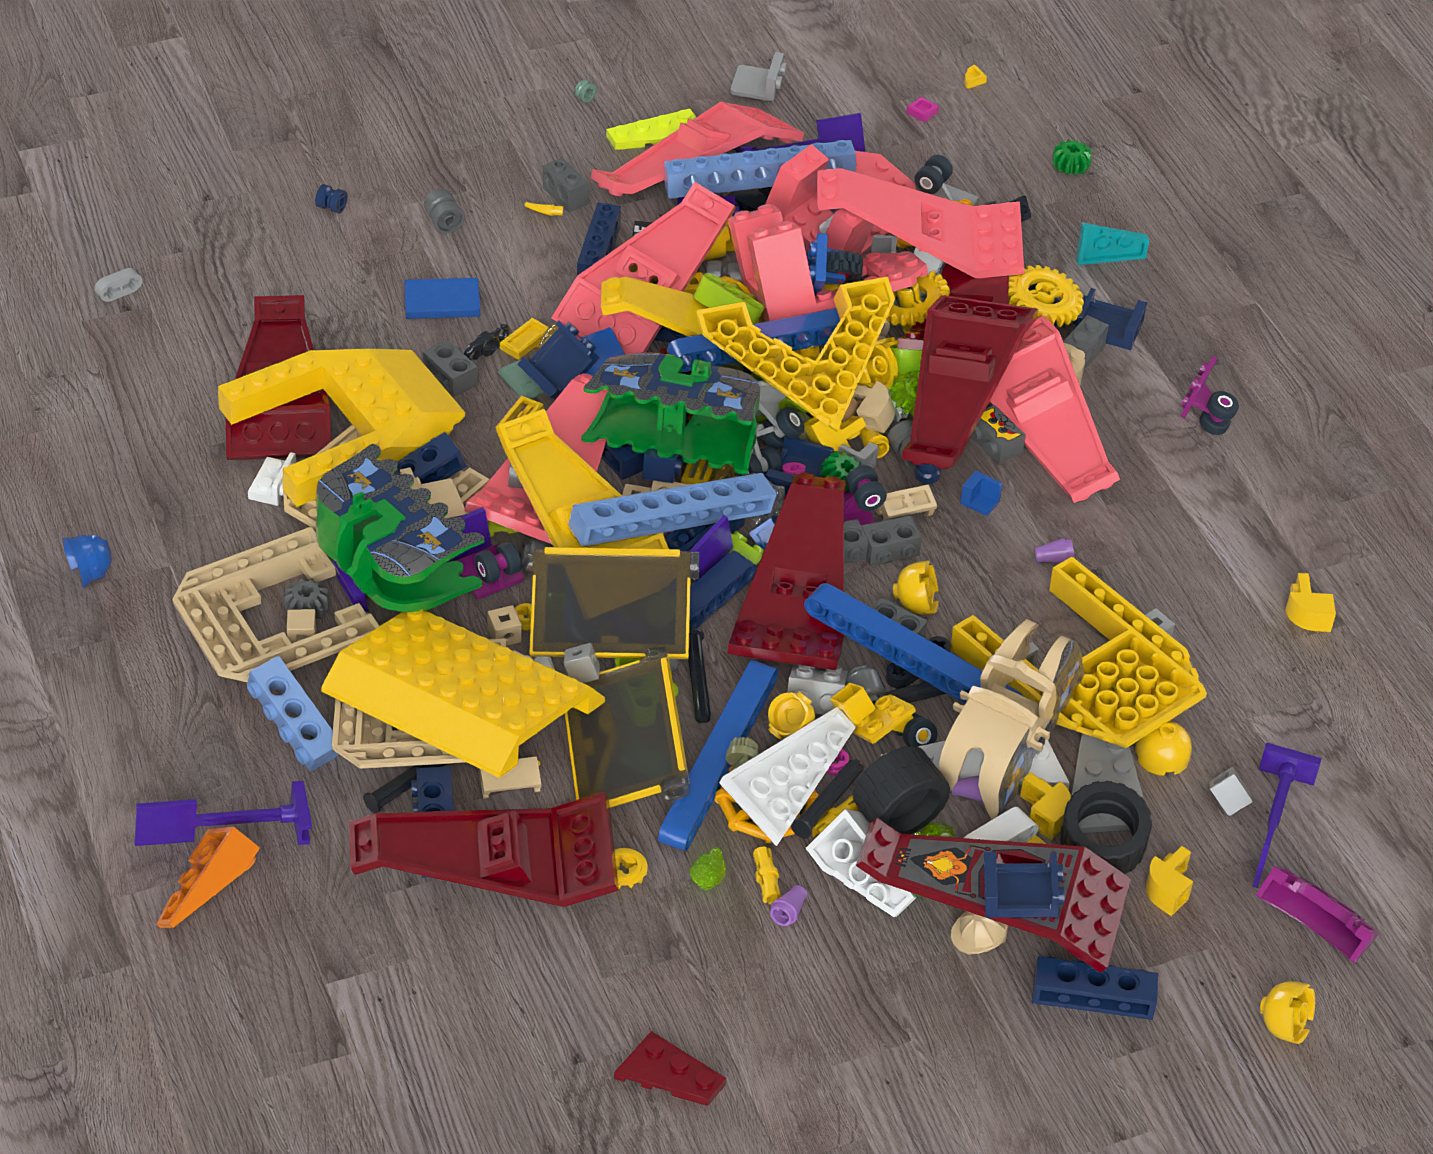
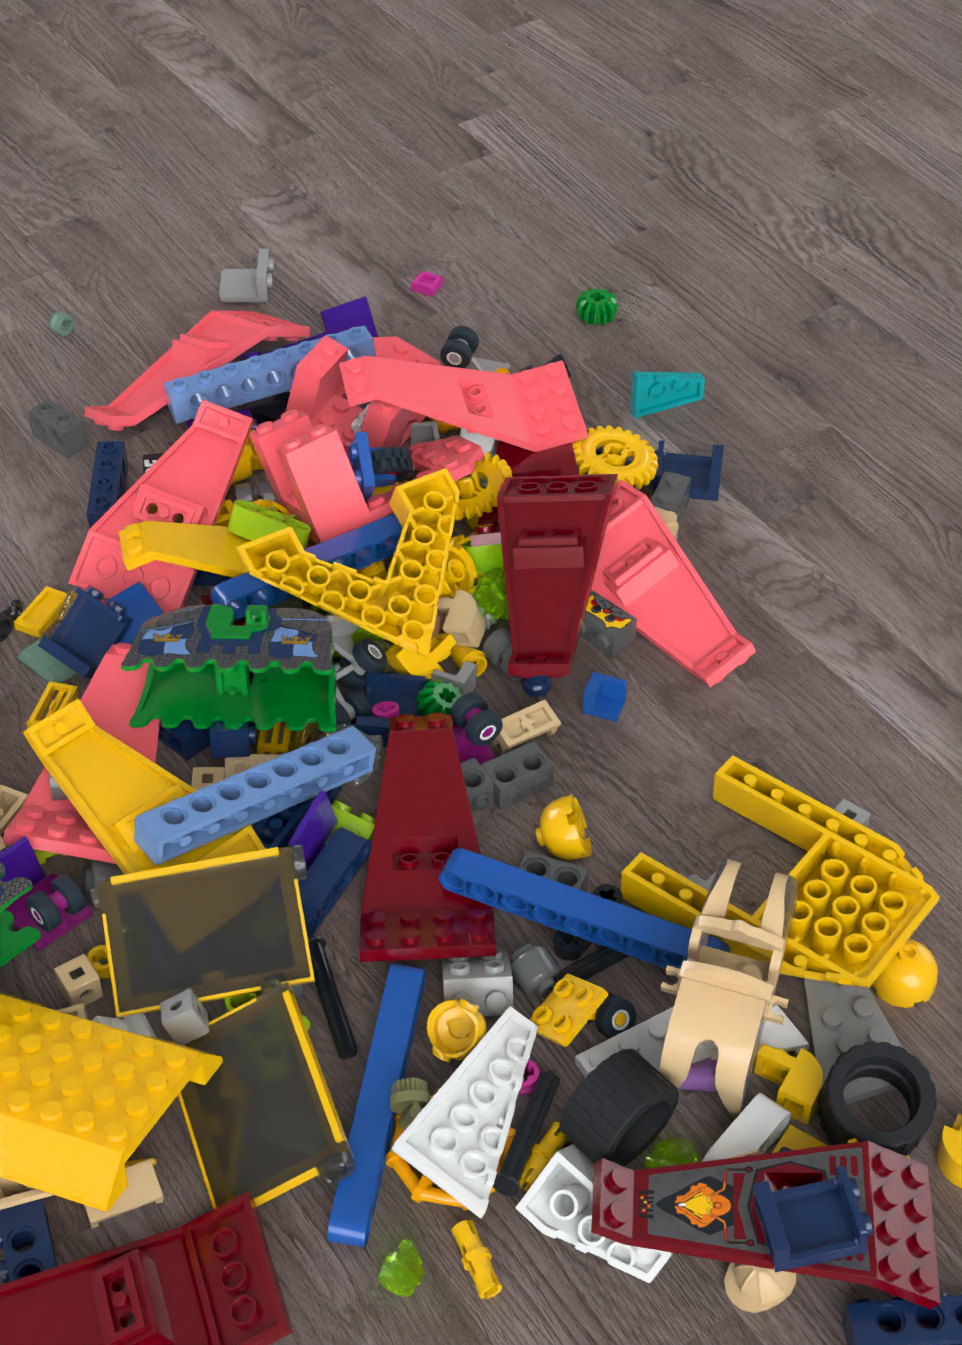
camera: 10 degrees left, 0 degrees up
yellow helmet [525,202,564,216] -> none
neon yellow wing [606,109,696,150] -> none
yellow gear [614,848,648,889] -> none
panel [749,515,777,551] -> none
medium lavender cone [770,885,808,926] -> none
yellow piece [830,683,876,725] -> none
yellow tile [964,65,987,89] -> none
medium lavender cone [1034,537,1074,563] -> none
plate [1180,355,1239,435] -> none

